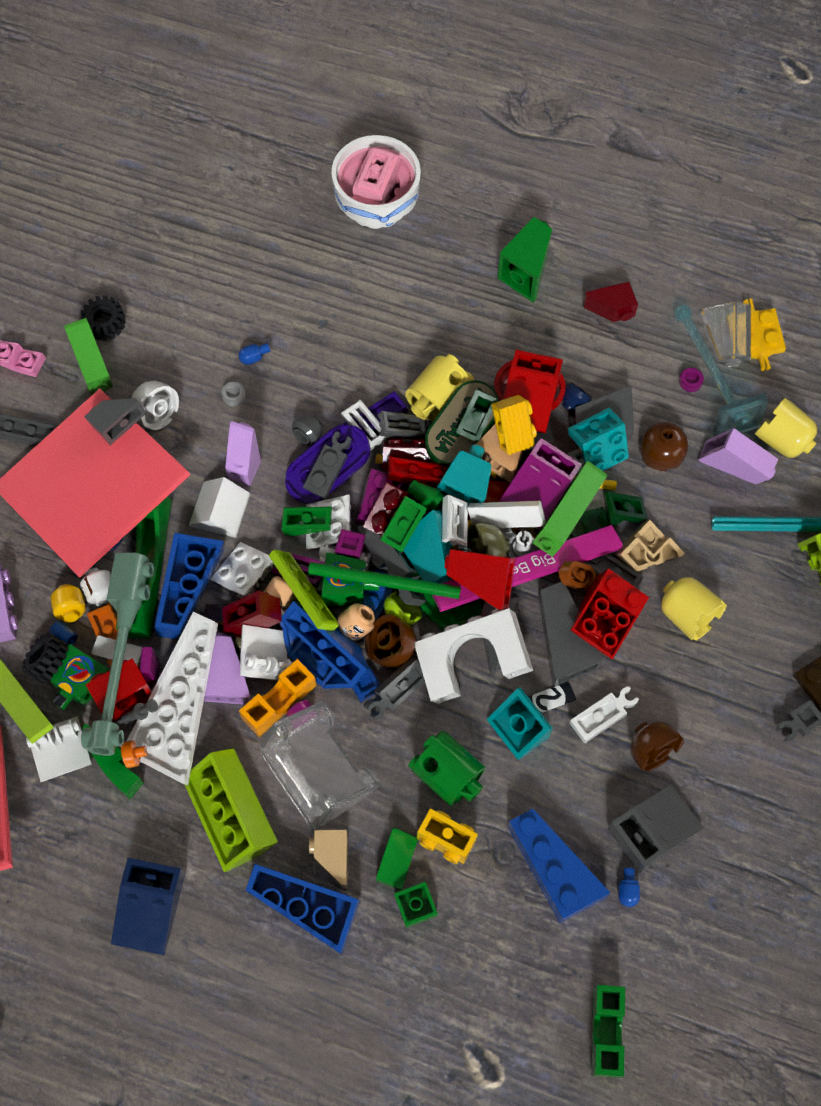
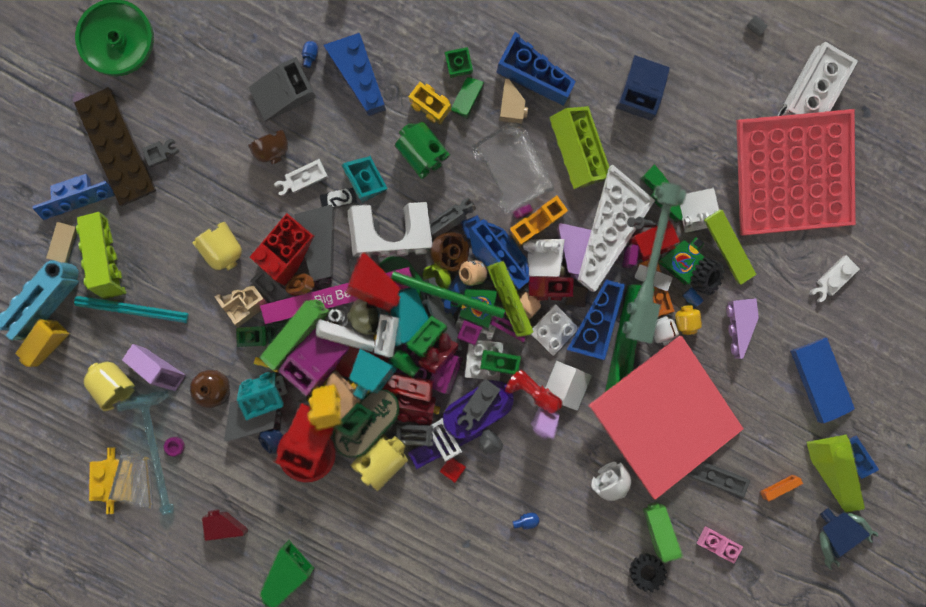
camera: 175 degrees left, 20 degrees up
dark grey slope [84,398,147,445] -> none
orange tile [121,740,147,768] -> none
light grey tile [221,382,246,406] -> none
none -> red tile [439,457,466,483]
none -> red piece [505,370,563,413]

